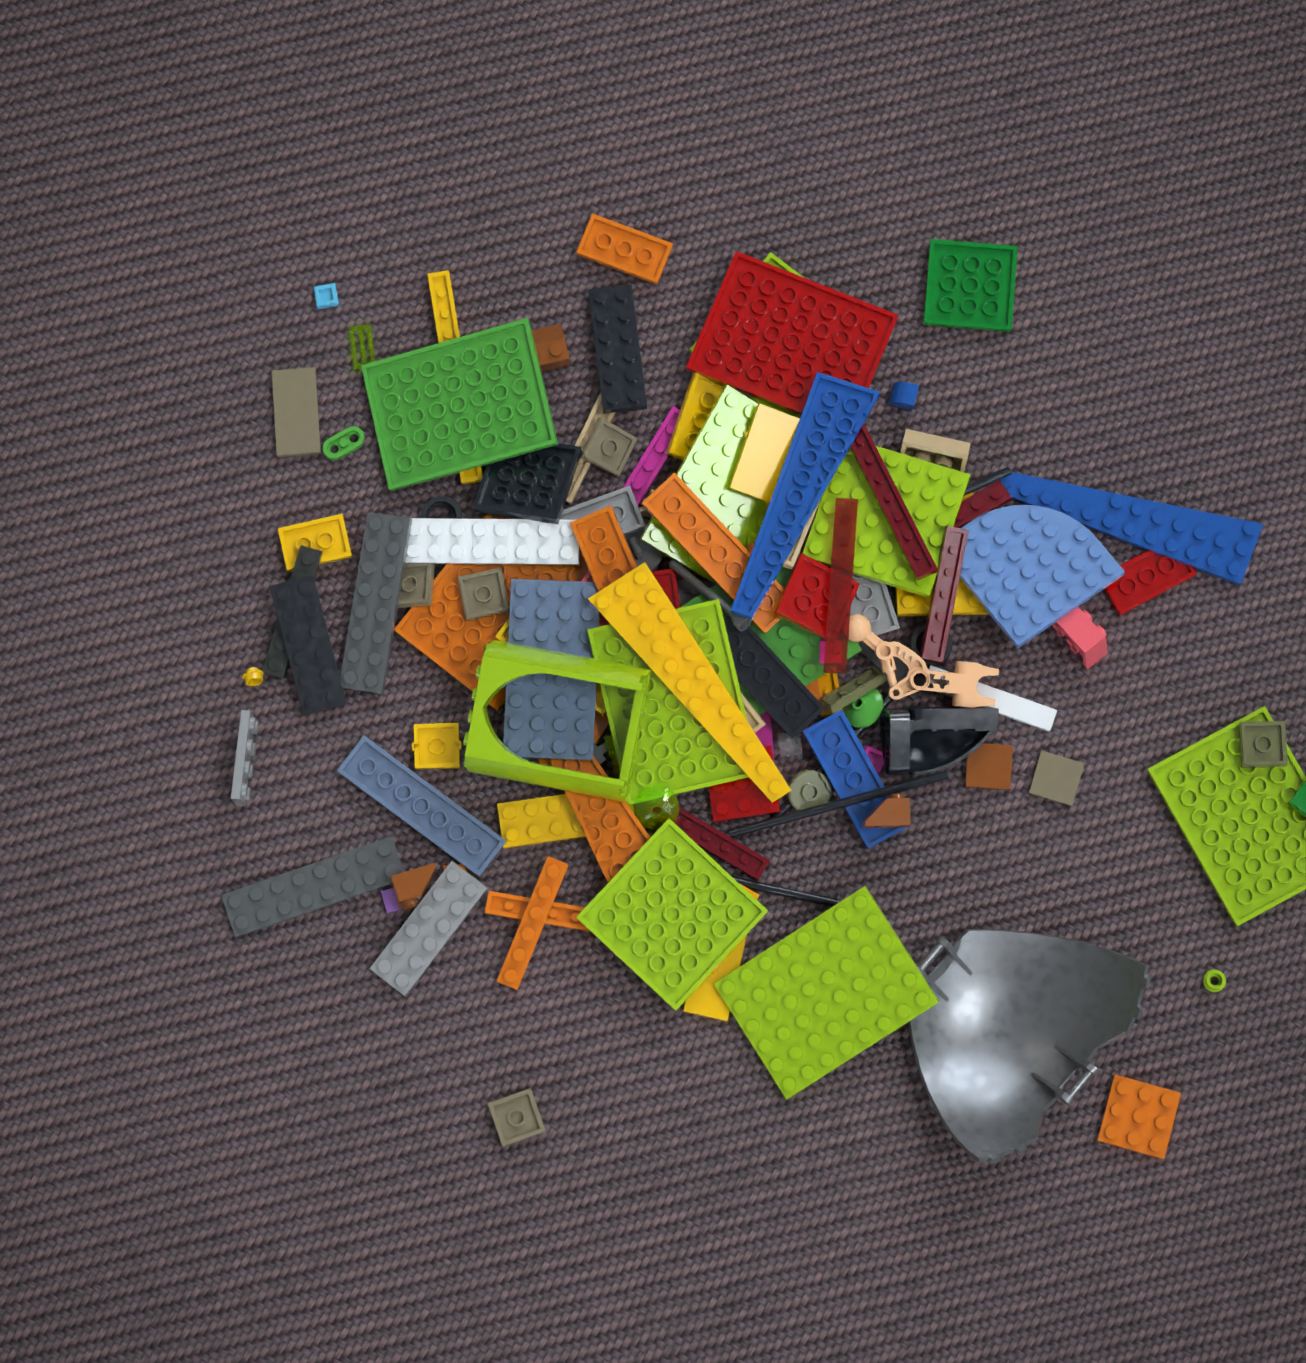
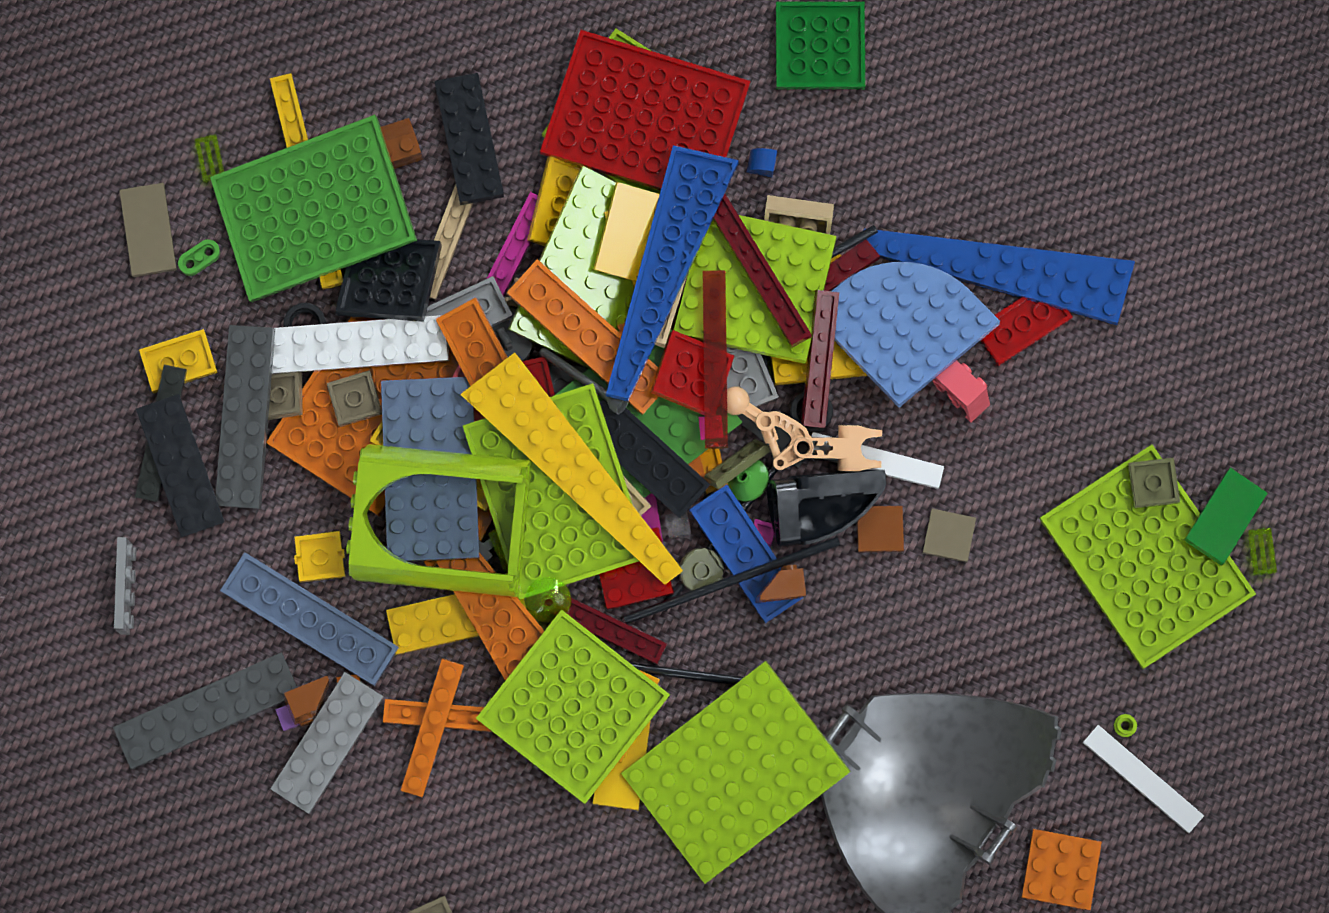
camera: 10 degrees left, 0 degrees up
yellow plate [242,667,264,686] -> none
medium azure tile [314,283,339,309] -> none
orange plate [576,213,673,285] -> none
dark tan tile [581,417,638,478] -> none
none -> white tile [1083,725,1204,834]

